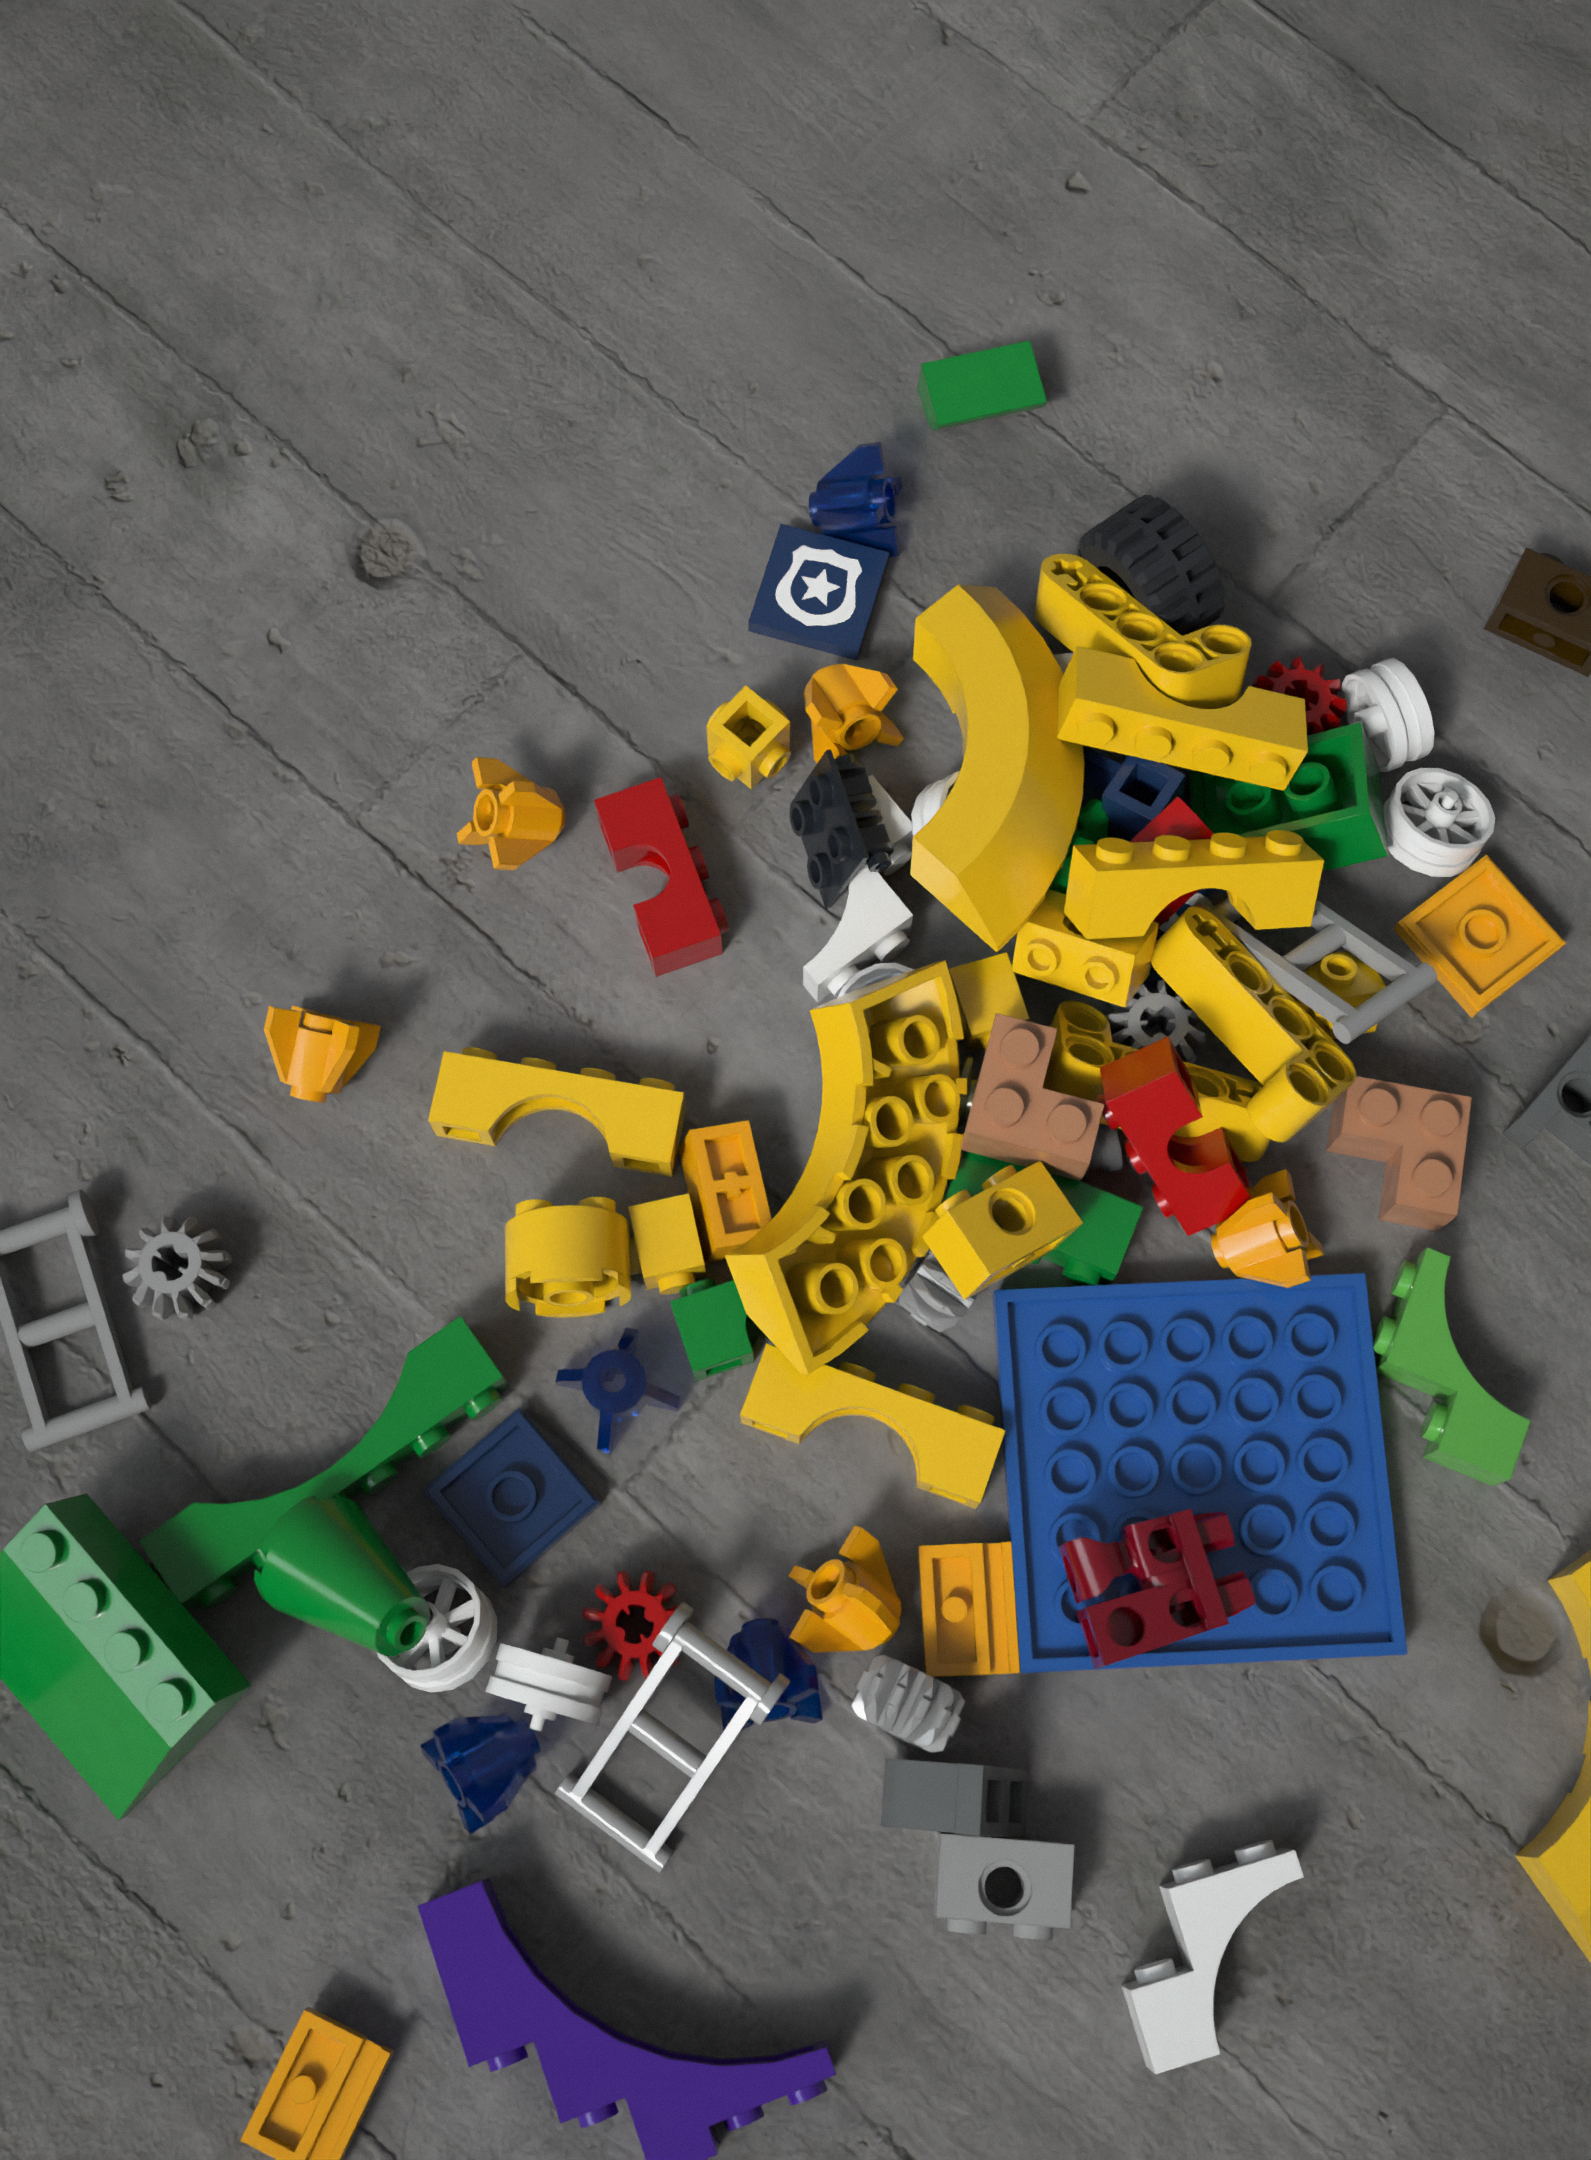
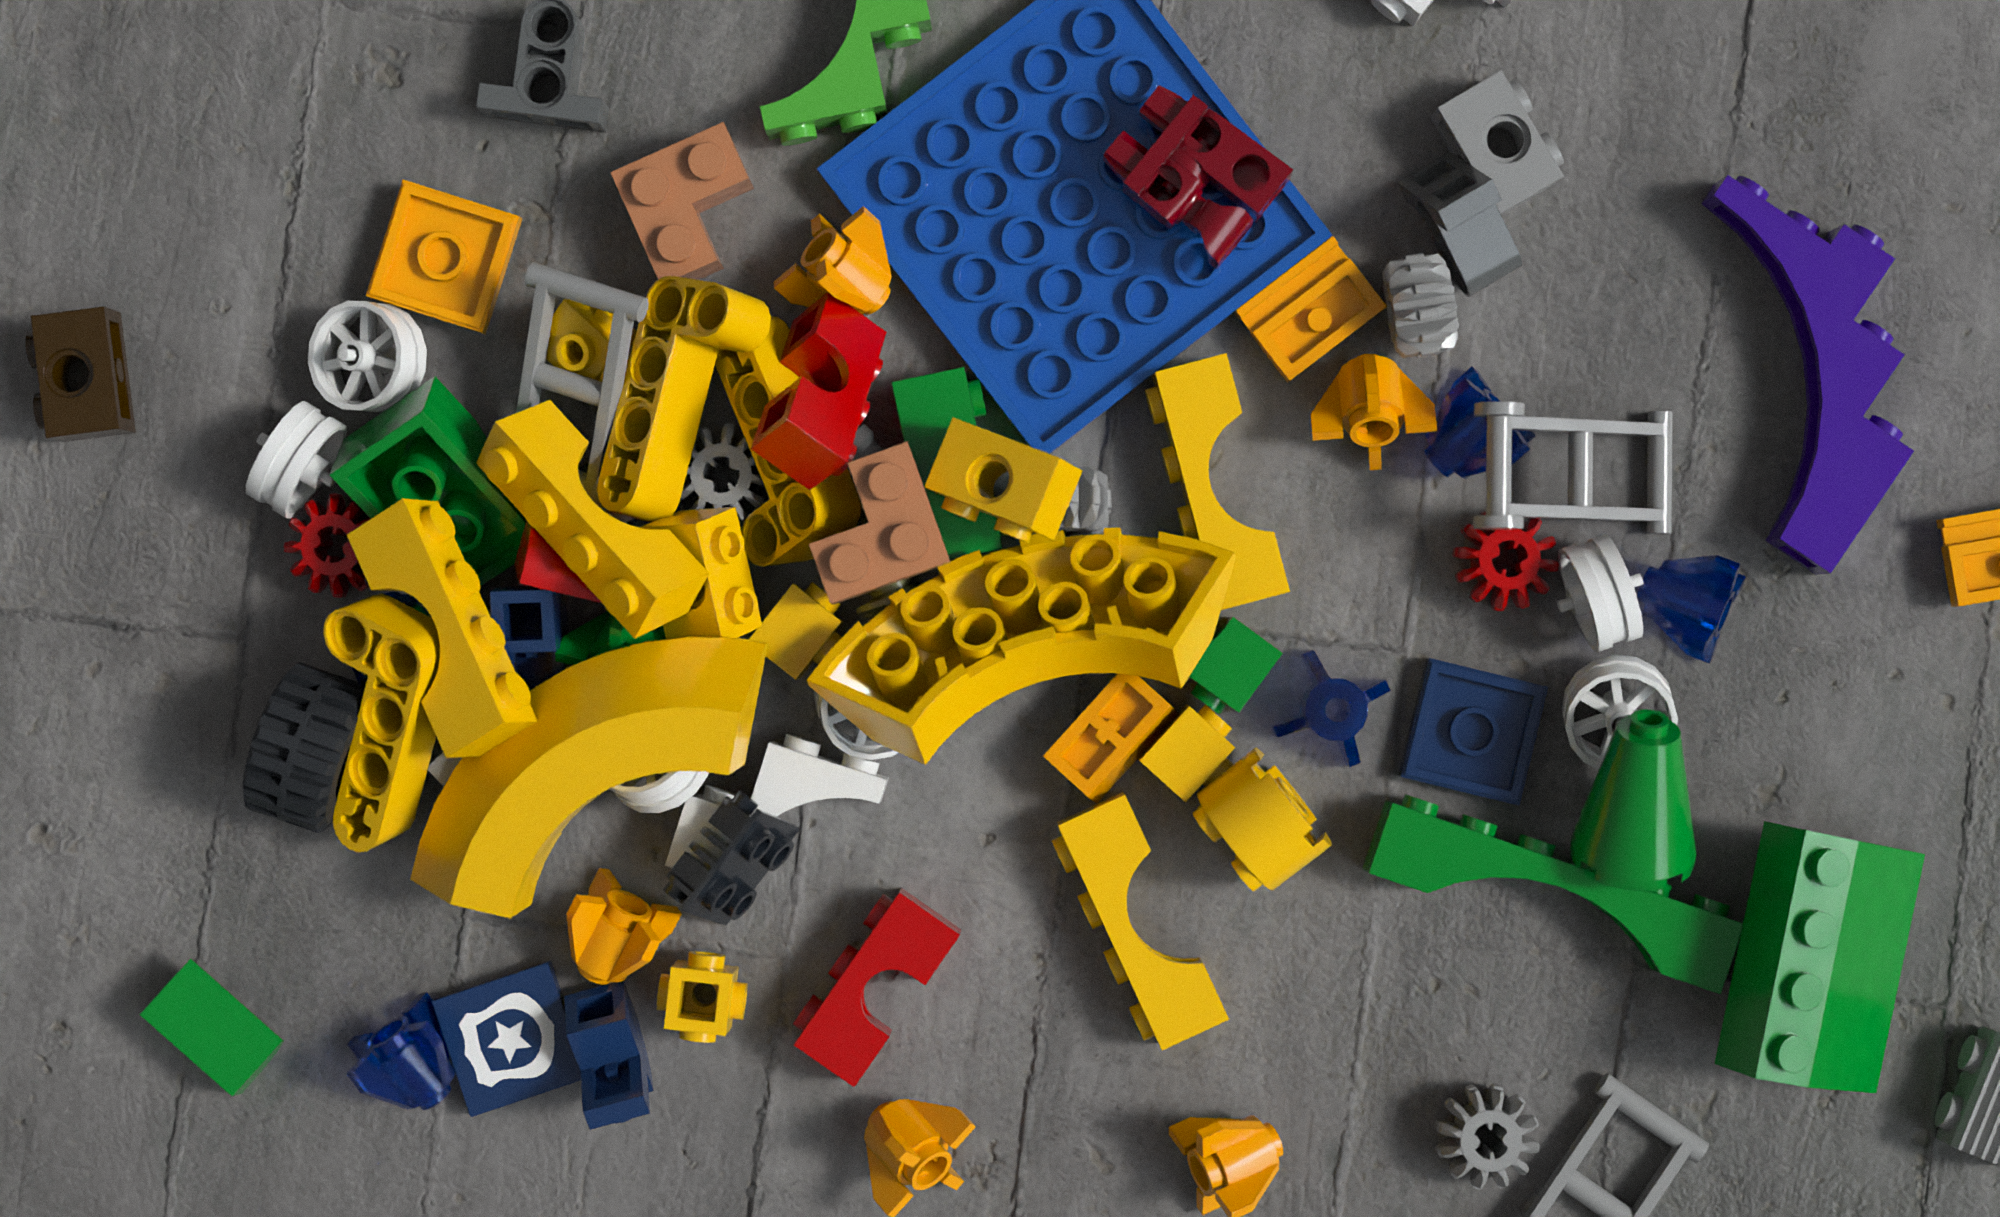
camera: 125 degrees left, 15 degrees up
none -> dark blue brick [564,981,654,1130]

